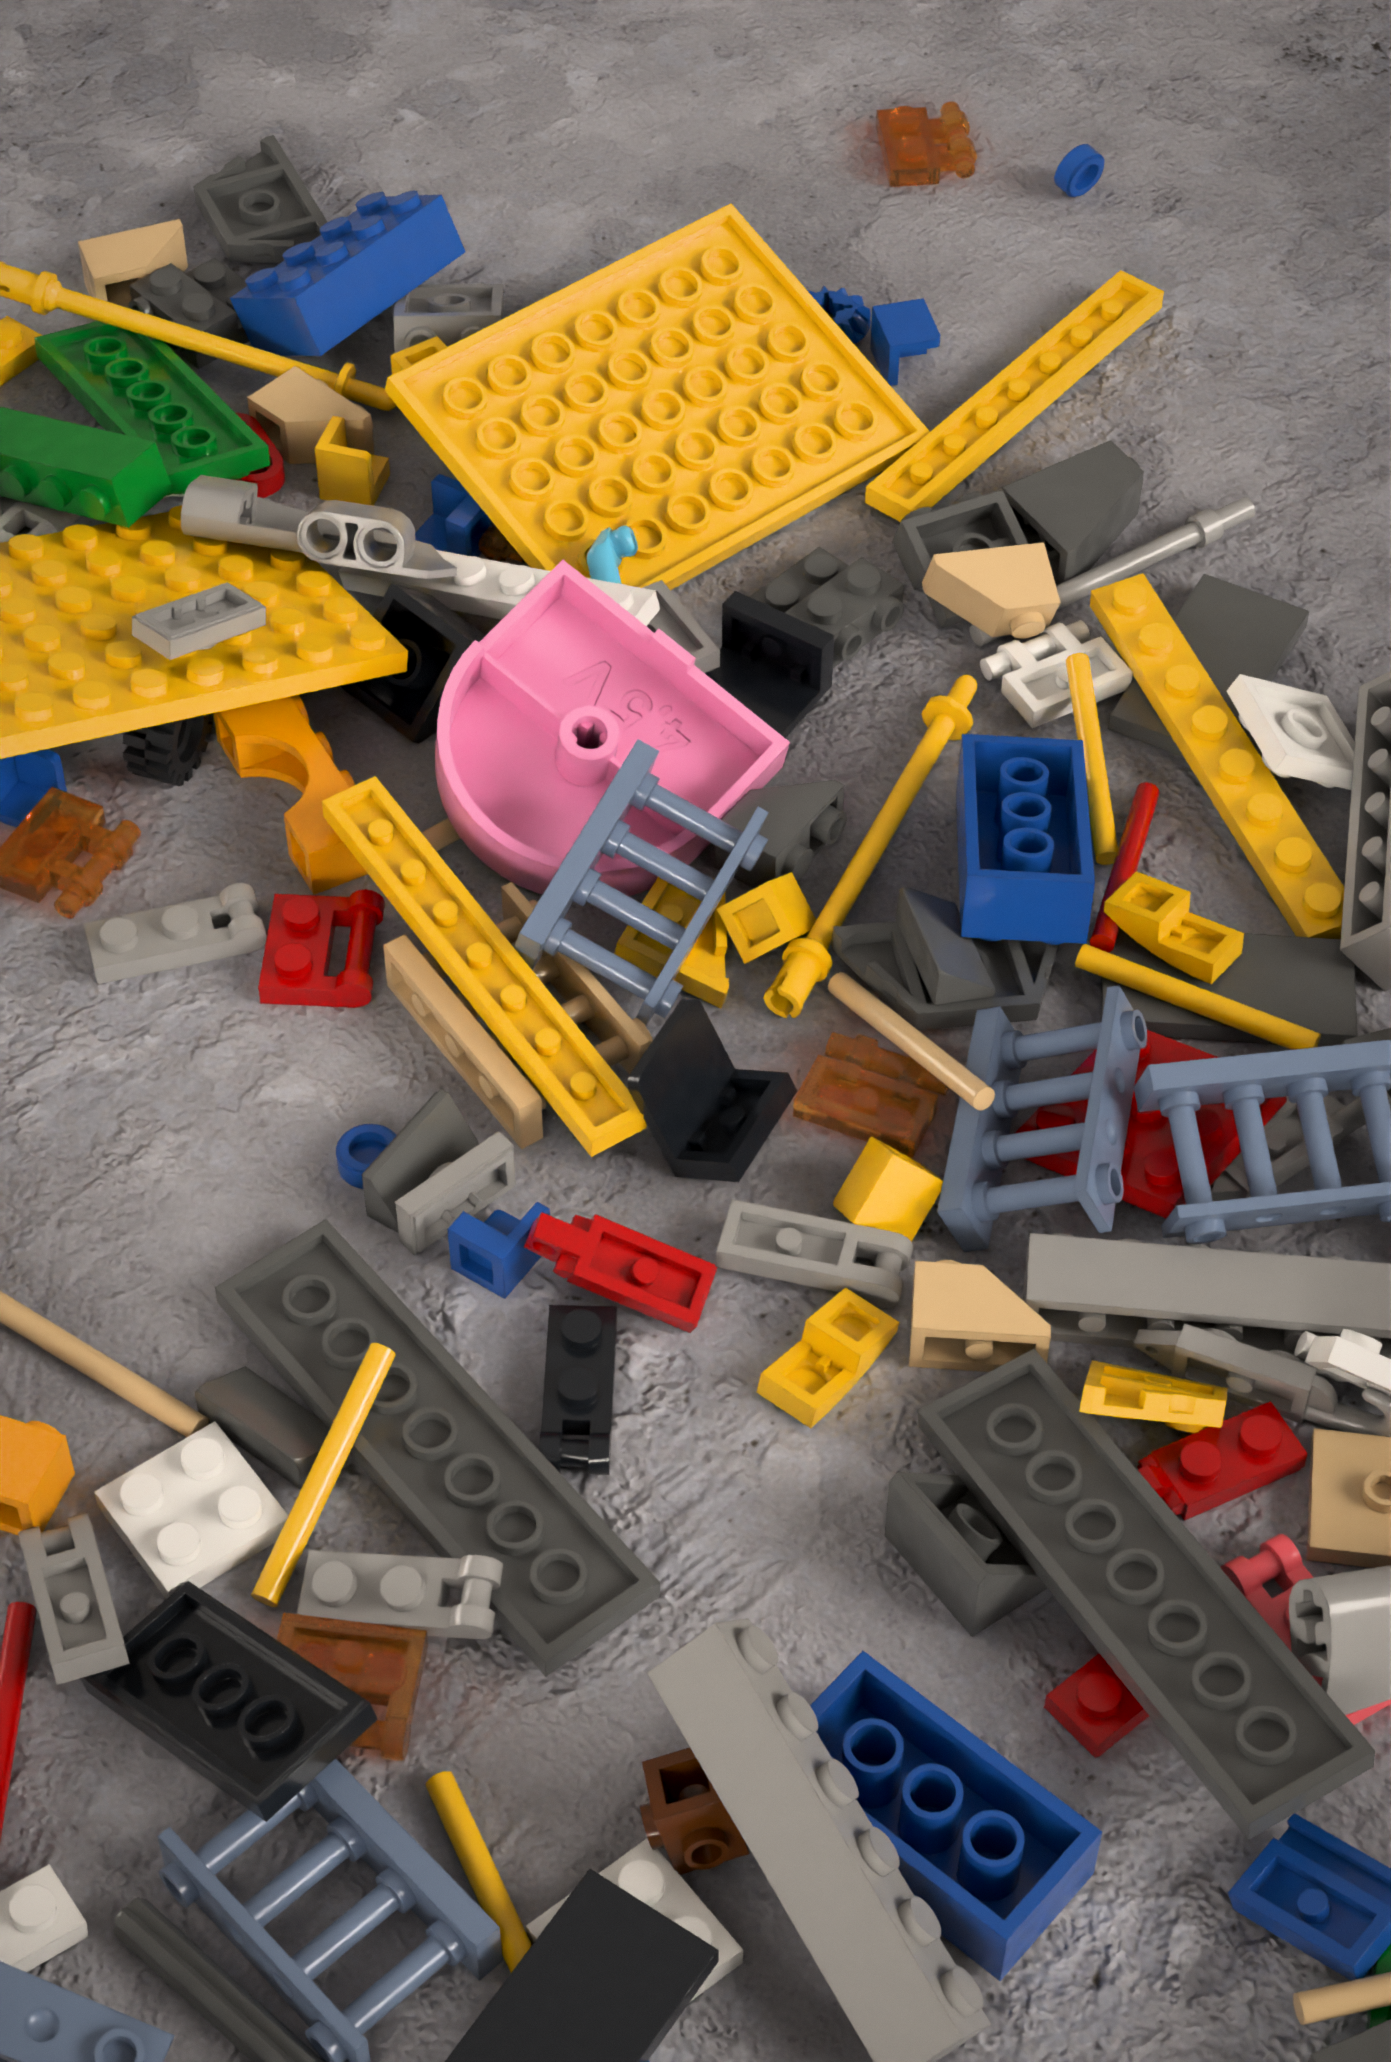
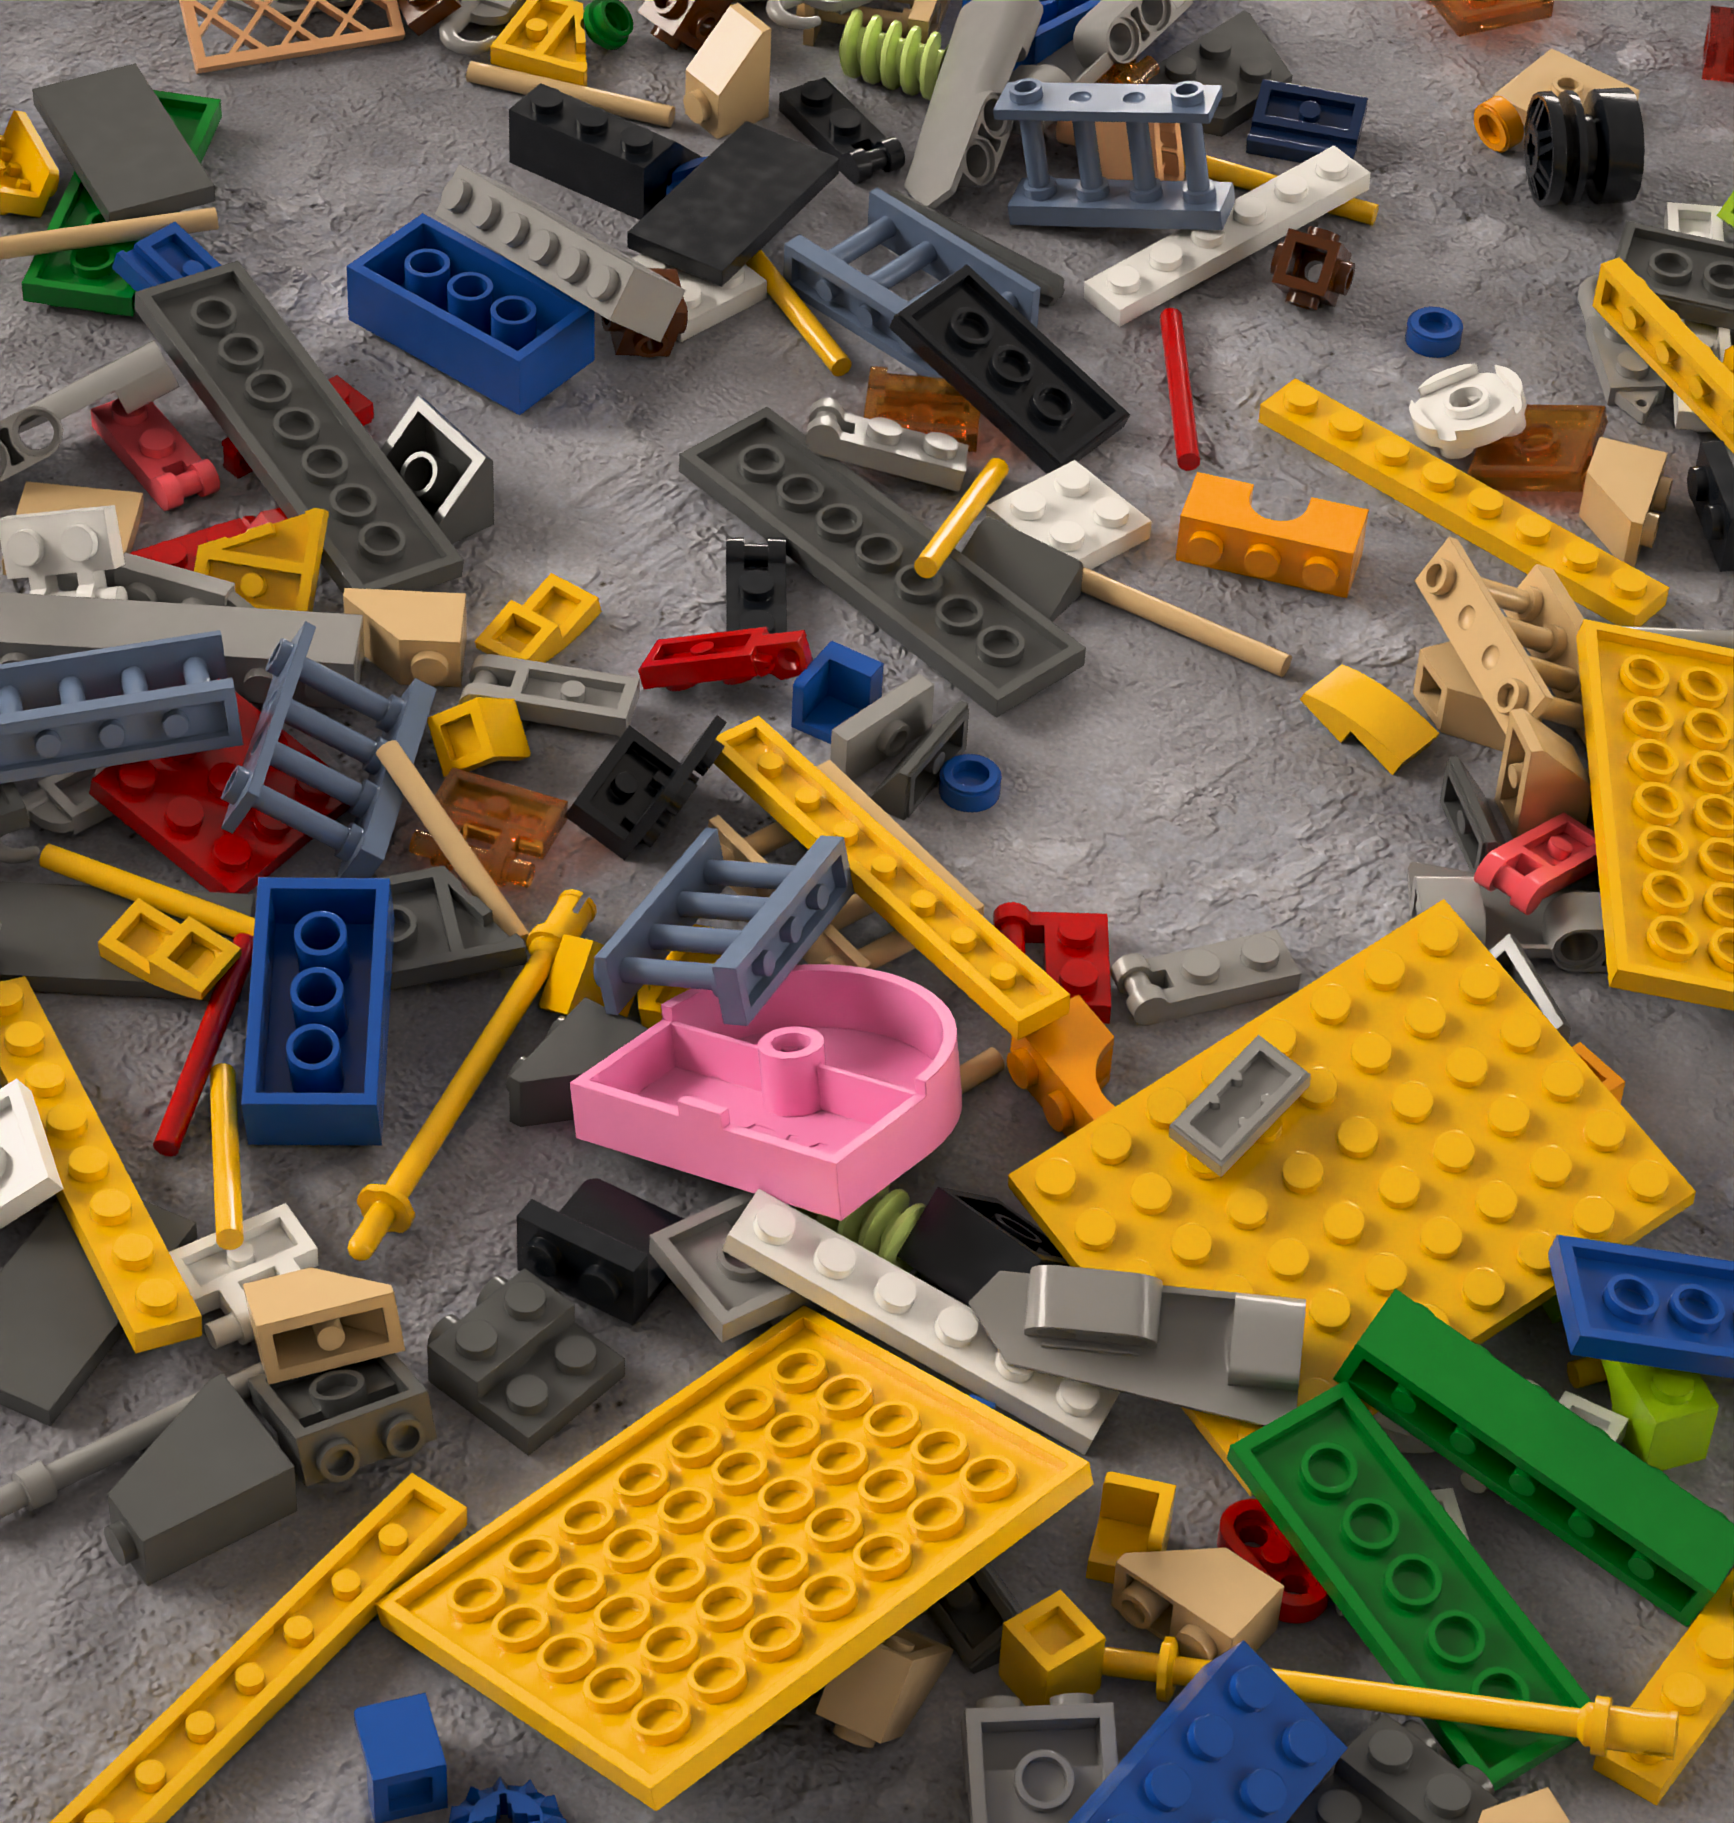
camera: 175 degrees right, 5 degrees down
light grey plate [18,1512,130,1685] -> none
medium azure arm [587,525,638,583] -> none
dark grey slope [895,887,995,1006] -> none

